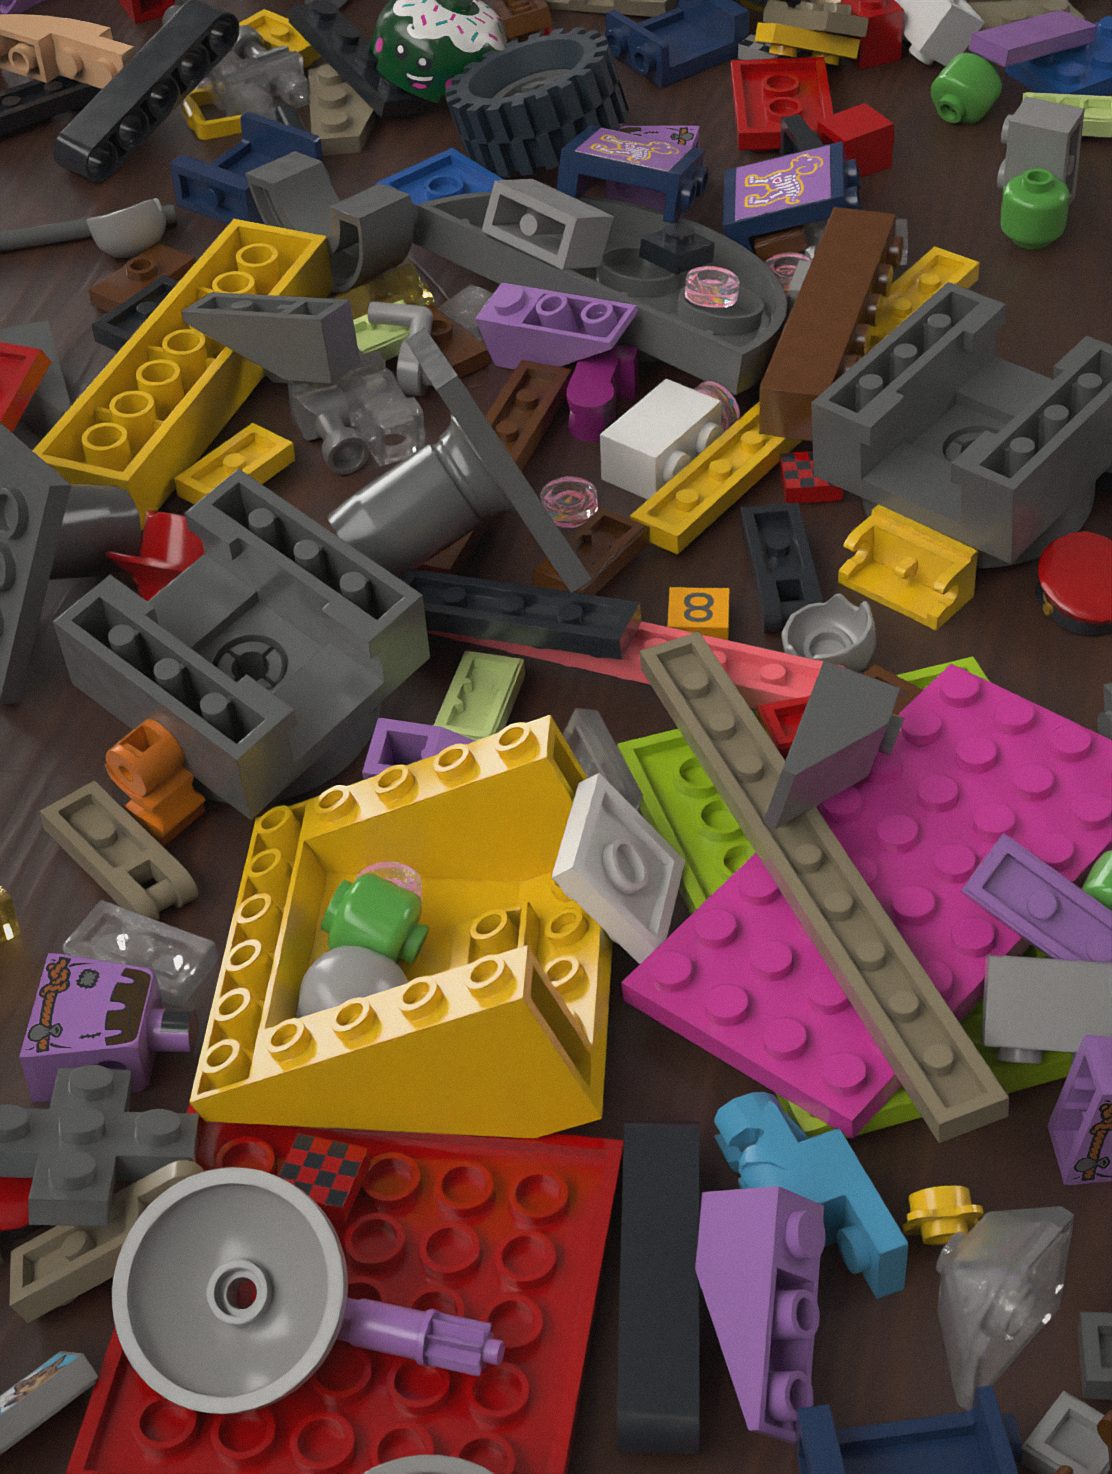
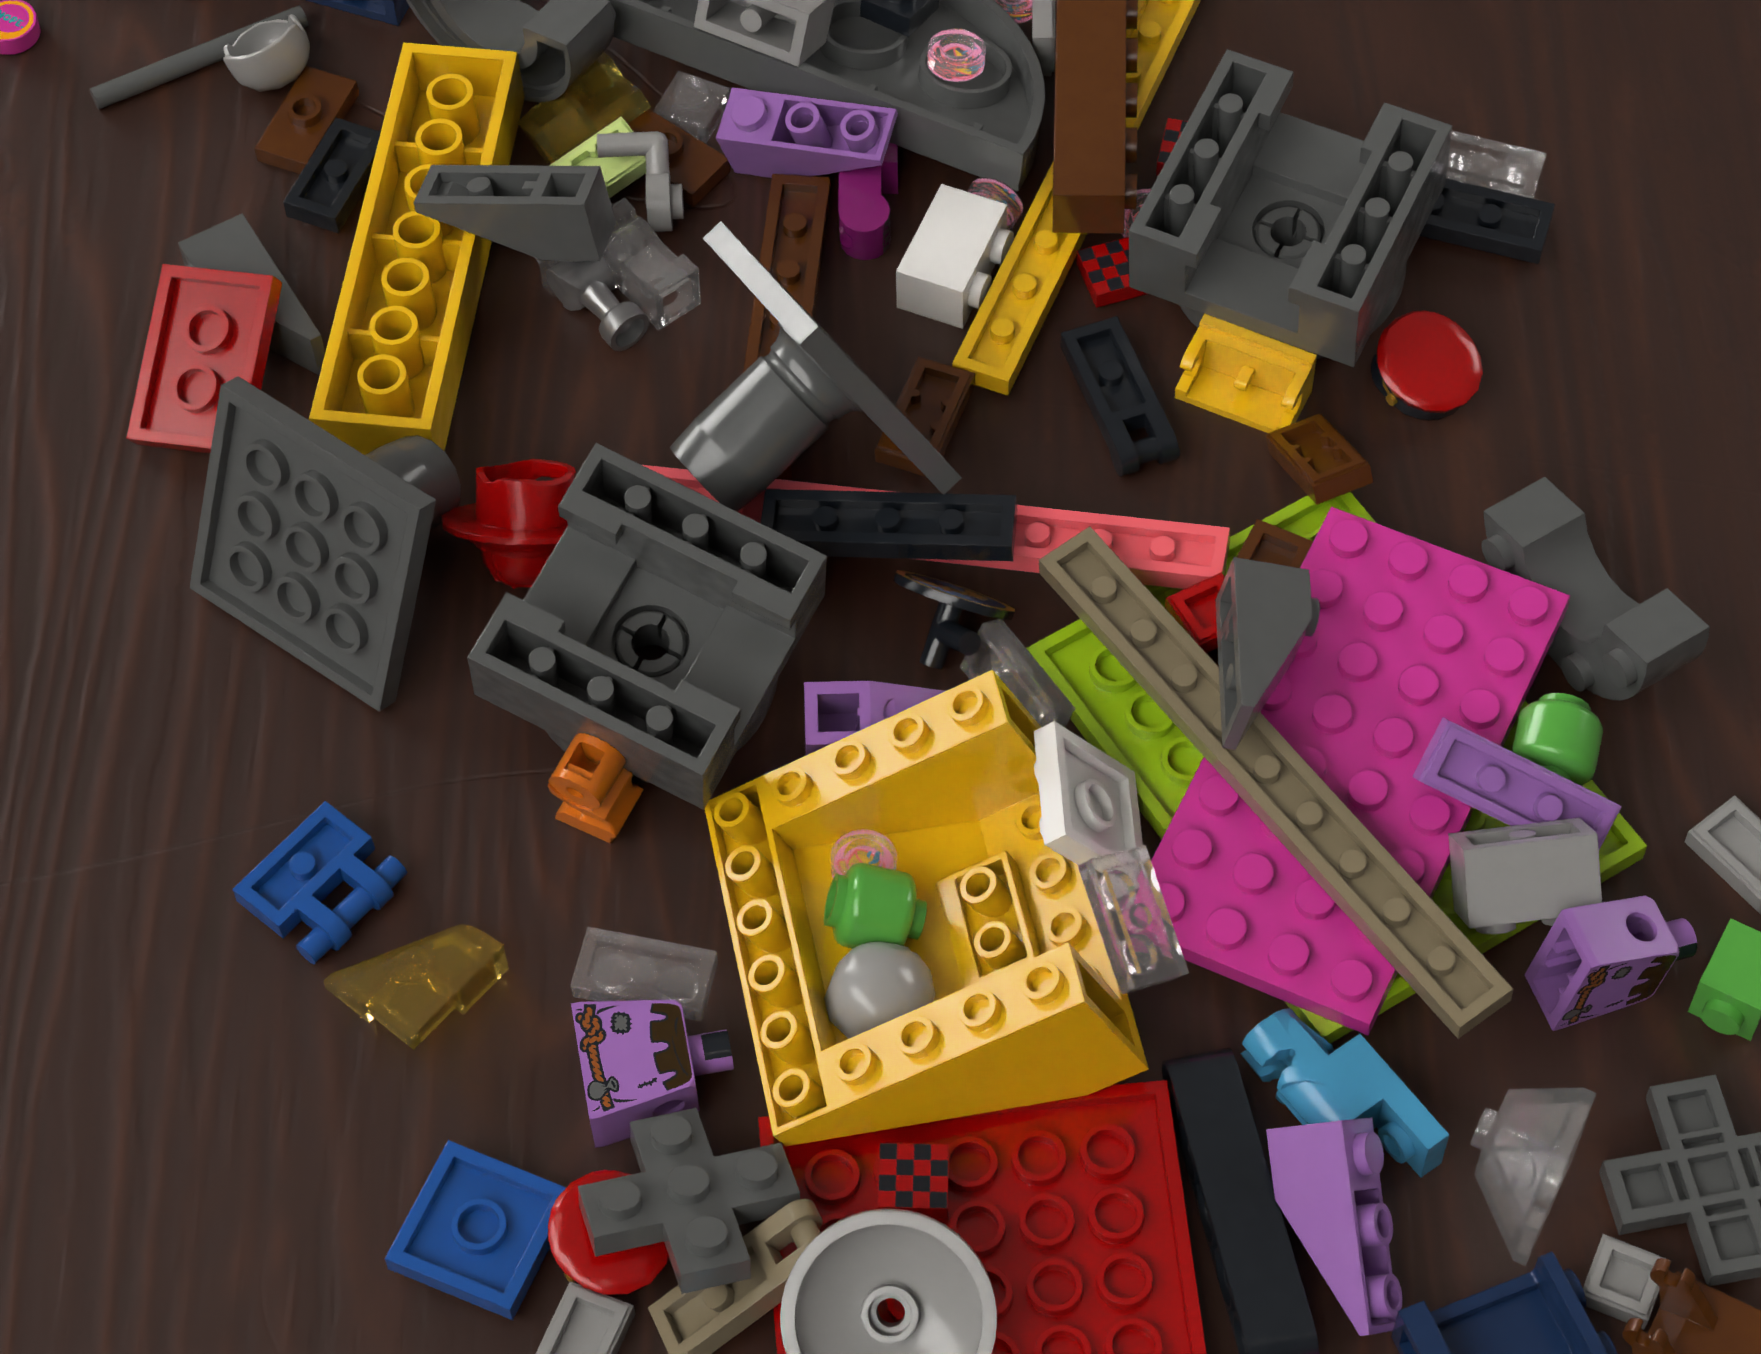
camera: 15 degrees left, 15 degrees up
dark tan plate [39,780,198,931] -> none
yellow plate [174,423,295,505] -> none
medium lavender piece [337,1298,505,1376] -> none
yellowish green plate [433,651,525,741] -> none
clear tile [540,476,598,528] -> none
light orange tile [667,587,730,640] -> none
light grey hair [781,593,876,673] -> none
yellow plate [903,1186,984,1245] -> none
none -> black shield [893,570,1015,670]
none -> clear plate [1078,845,1189,994]
none -> reddish brown plate [1265,414,1374,505]

